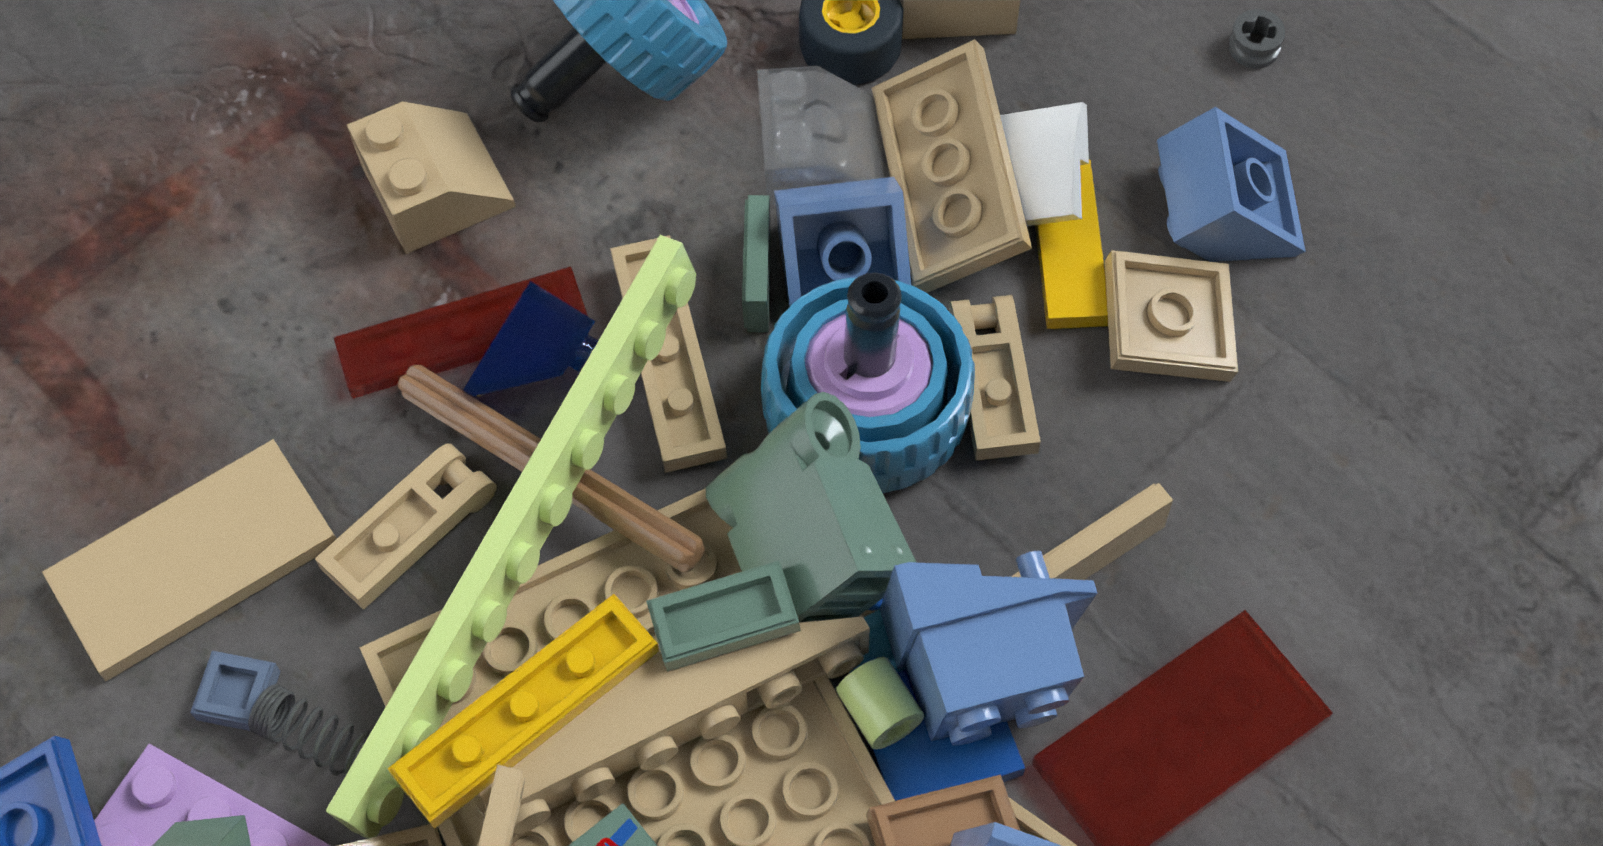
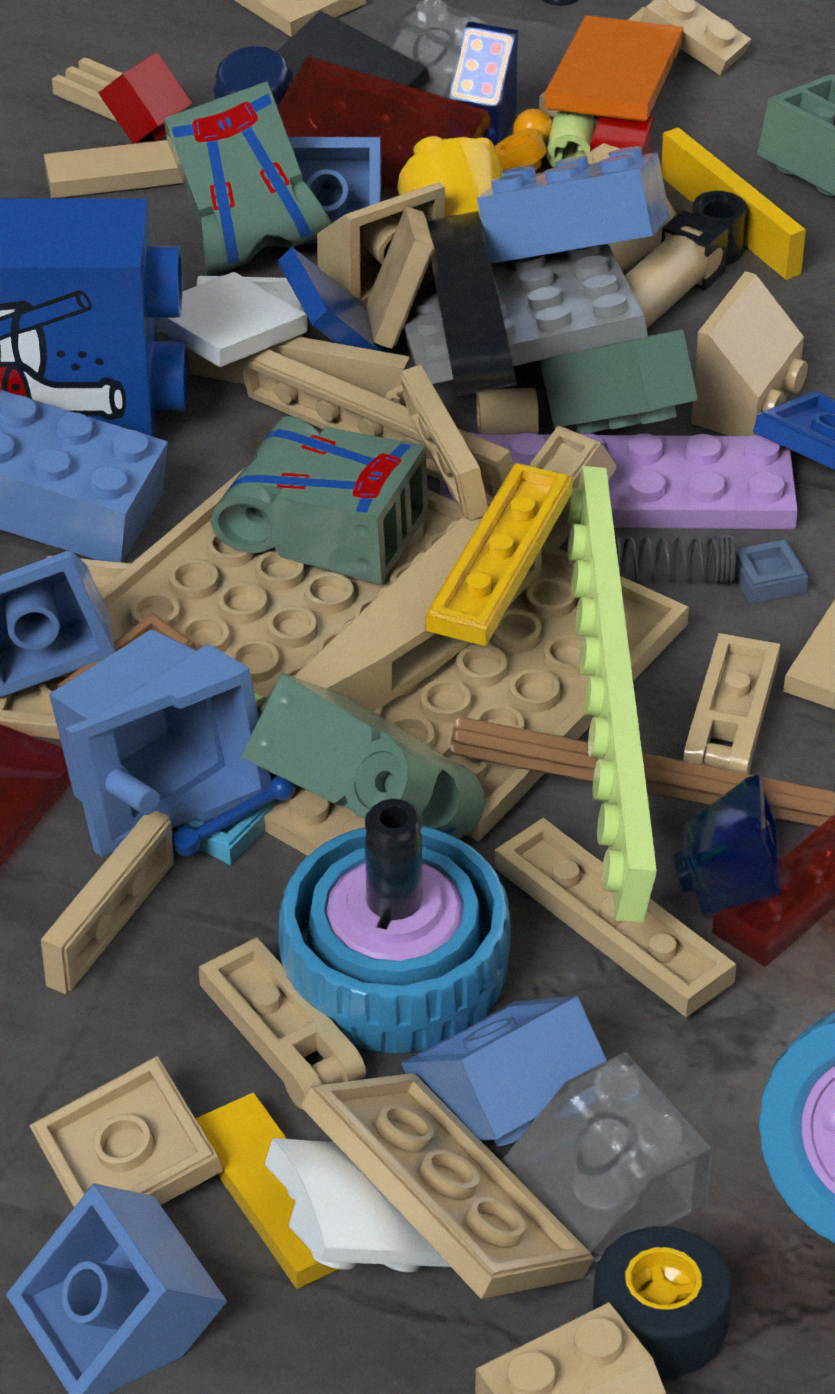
camera: 150 degrees right, 20 degrees down
sand green tile [646,561,801,672] -> none
sand green tile [742,195,771,332] -> none

